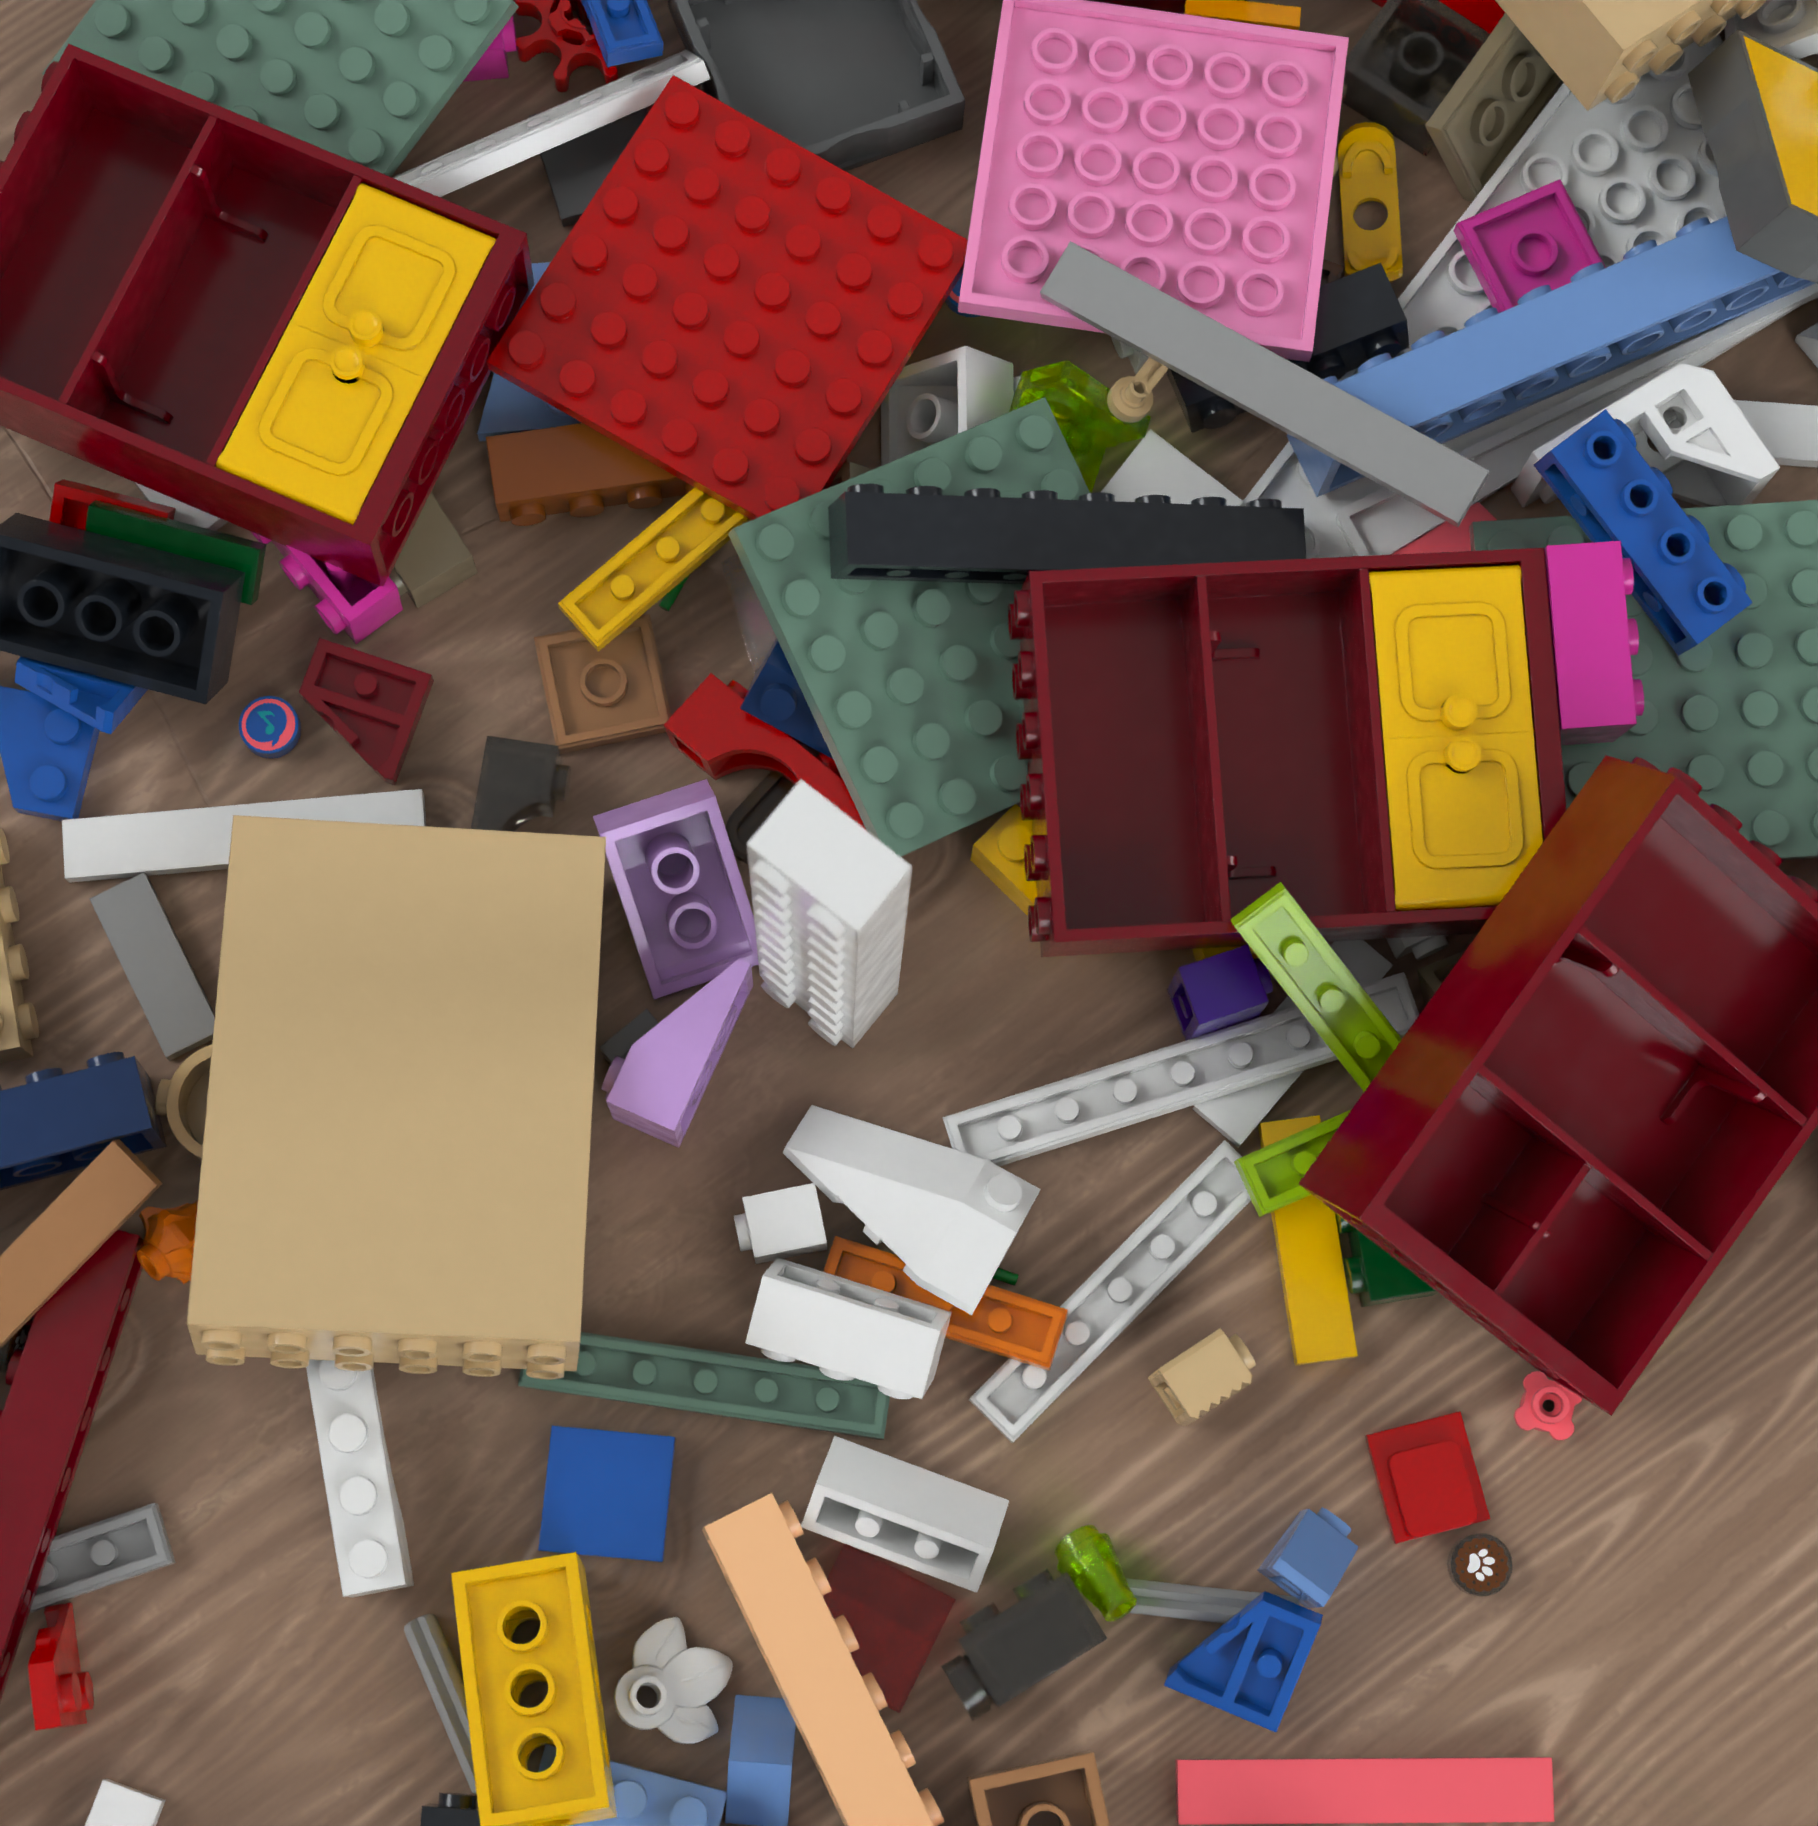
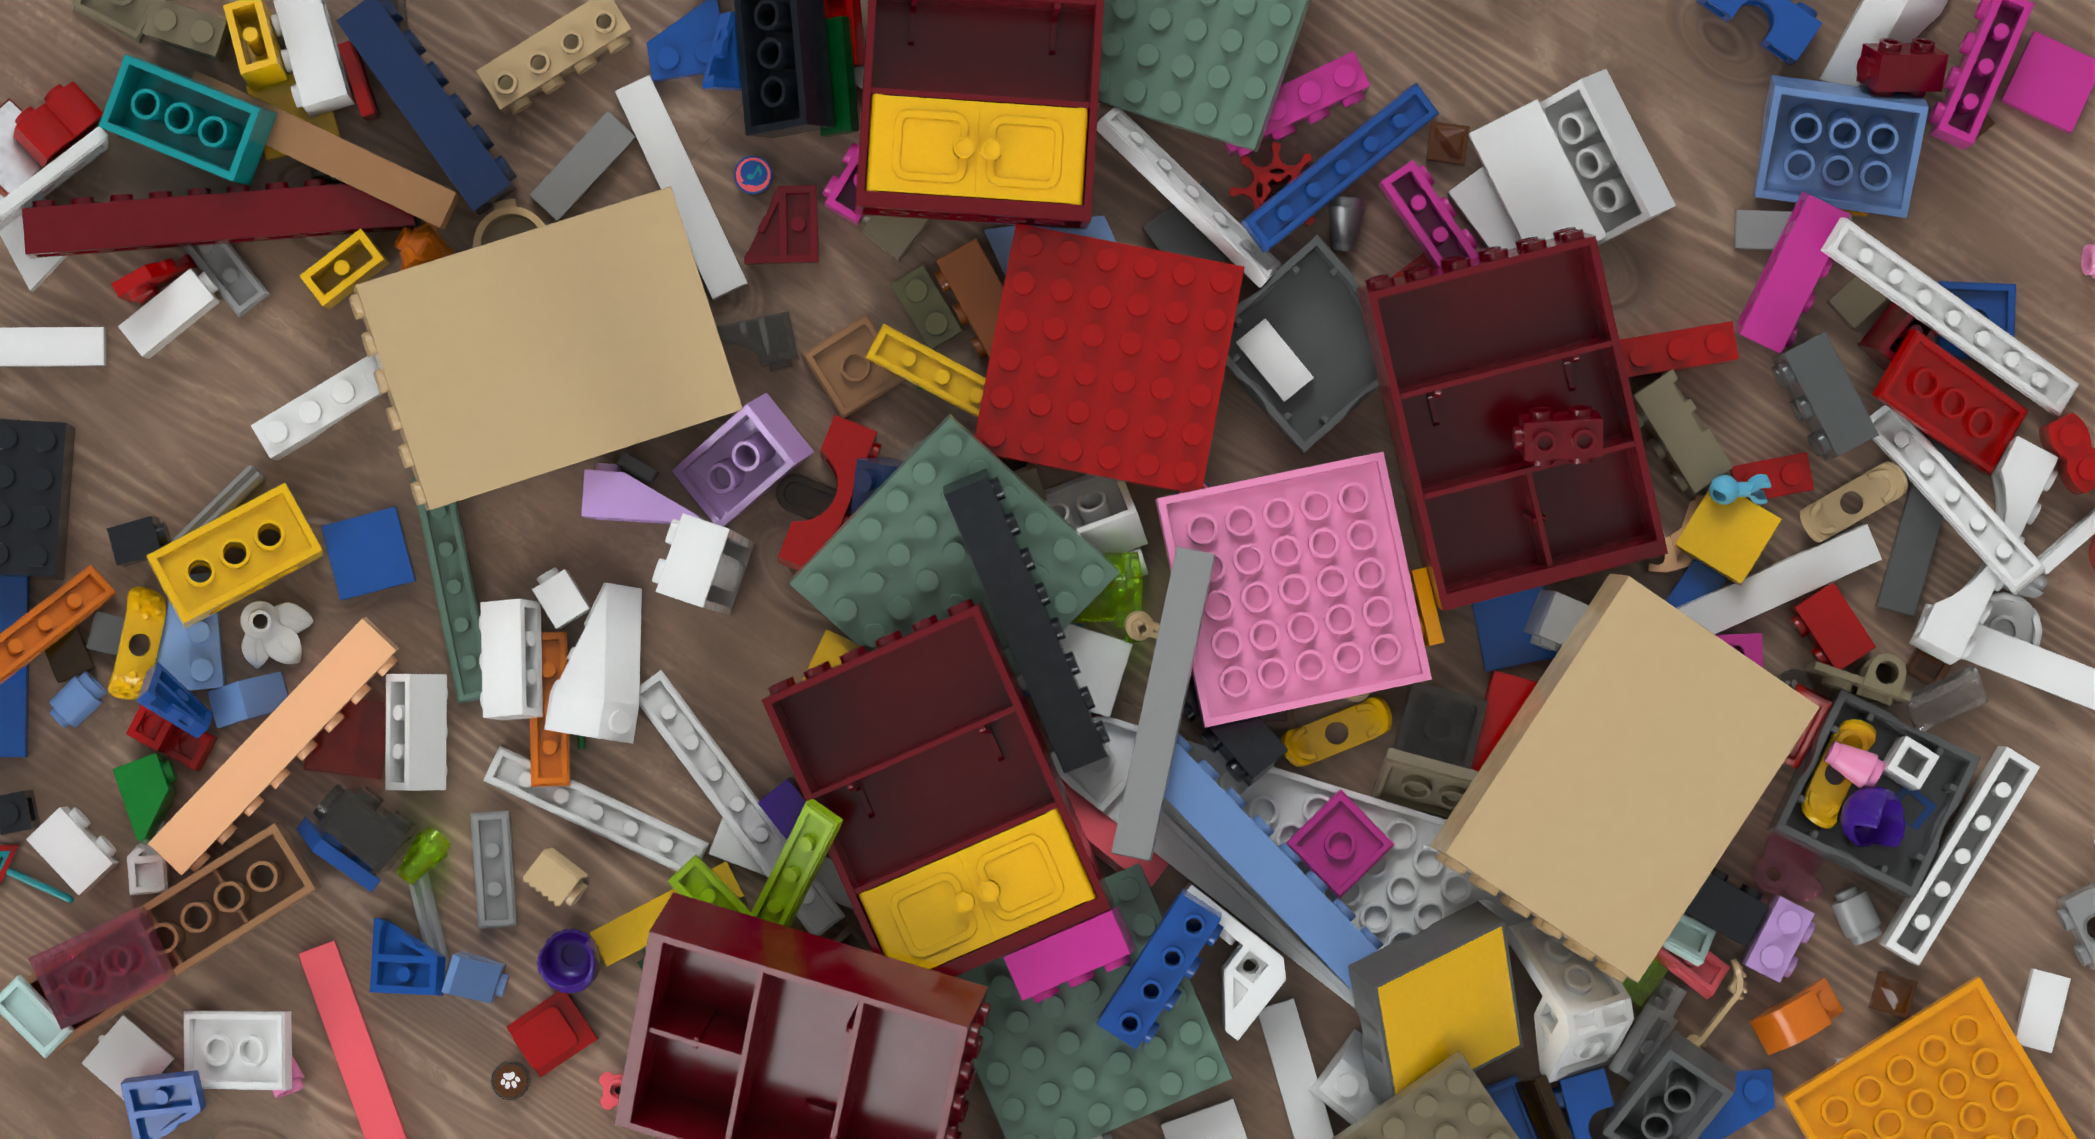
camera: 75 degrees right, 10 degrees up
none -> white brick [118,268,221,359]
none -> blue wing [296,817,381,892]
none -> yellow brick [299,228,390,310]
none -> light grey tile [470,810,518,929]
none -> dark purple hair [537,929,601,994]
none -> olive piece [891,265,963,350]
none -> white tile [1235,318,1314,403]

